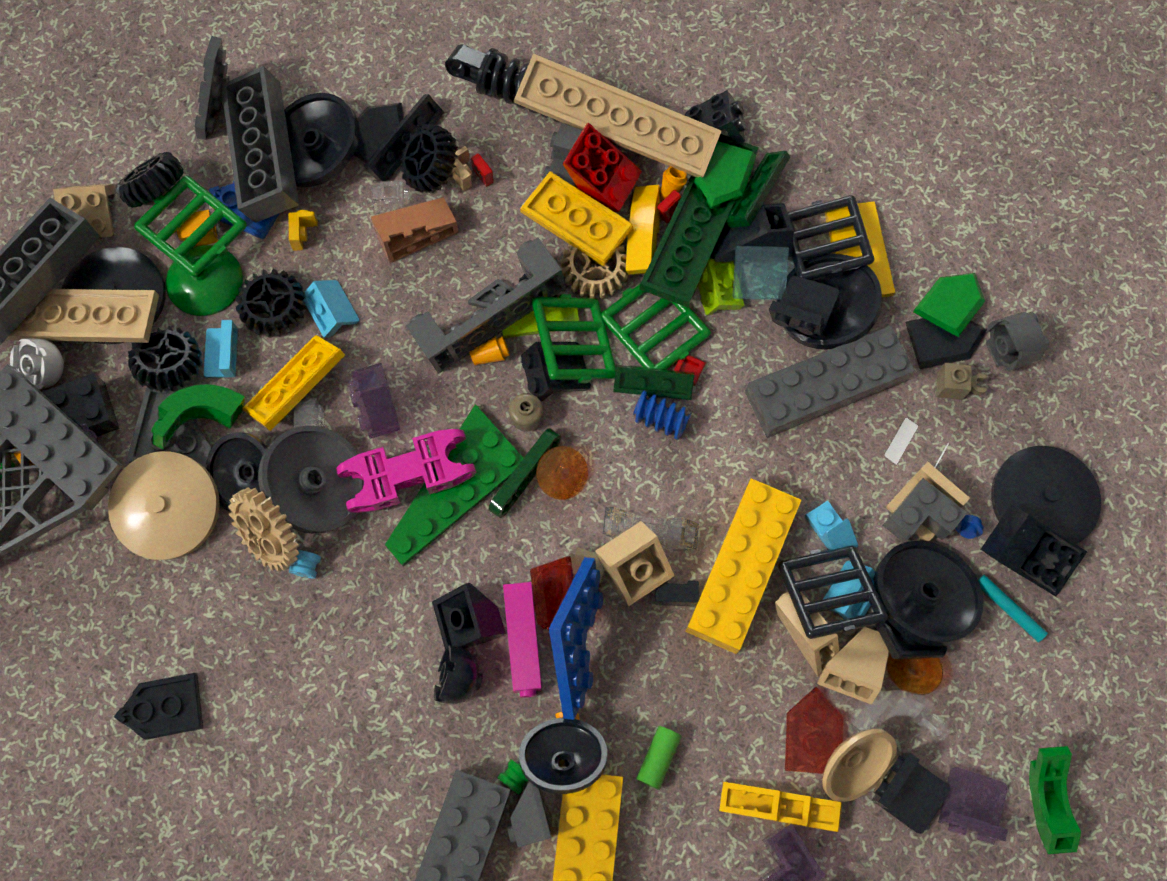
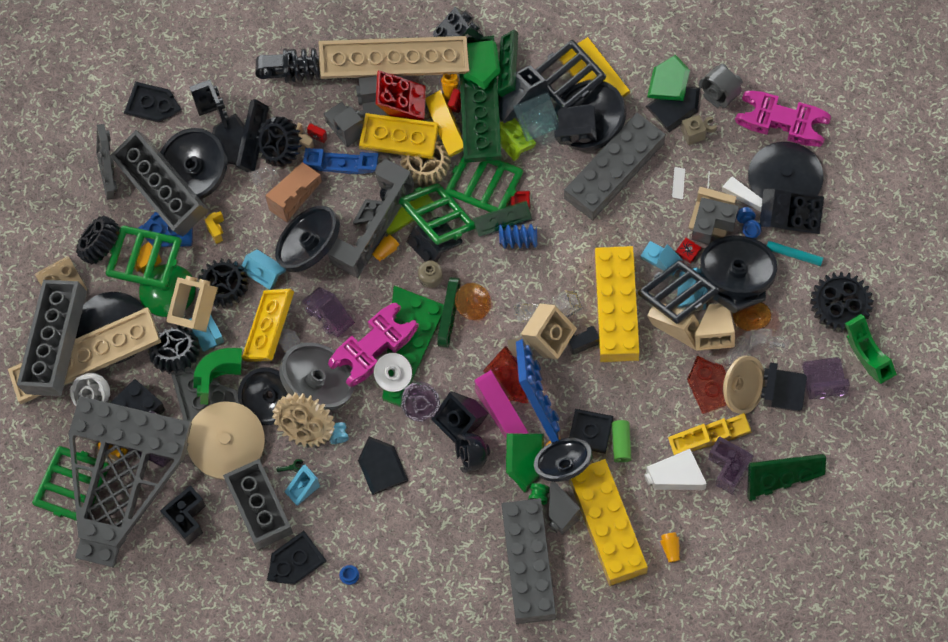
camera: 20 degrees left, 5 degrees down
none -> black tile [124,81,182,123]
none -> black brick [160,485,206,545]
none -> tan window [166,276,218,332]
none -> black bracket [189,80,229,129]
none -> dark grey brick [223,459,293,550]
none -> black dish [275,206,340,272]
none -> dark green hand [276,459,303,473]
none -> medium azure slope [285,465,320,506]
none -> blue slope [303,148,379,174]
none -> dark grey brick [324,102,363,147]
none -> blue plate [339,565,359,585]
none -> black tile [358,436,409,495]
none -> white dish [374,353,412,392]
none -> clear purple cylinder [401,381,440,422]
none -> green tile [506,433,544,493]
none -> black tile [569,409,613,454]
none -> white slope [644,449,707,490]
none -> red tile [675,238,702,264]
none -> white piece [722,177,762,212]
none -> dark pink piece [735,91,831,147]
none -> blue plate [742,219,761,238]
none -> black gear [810,272,874,333]

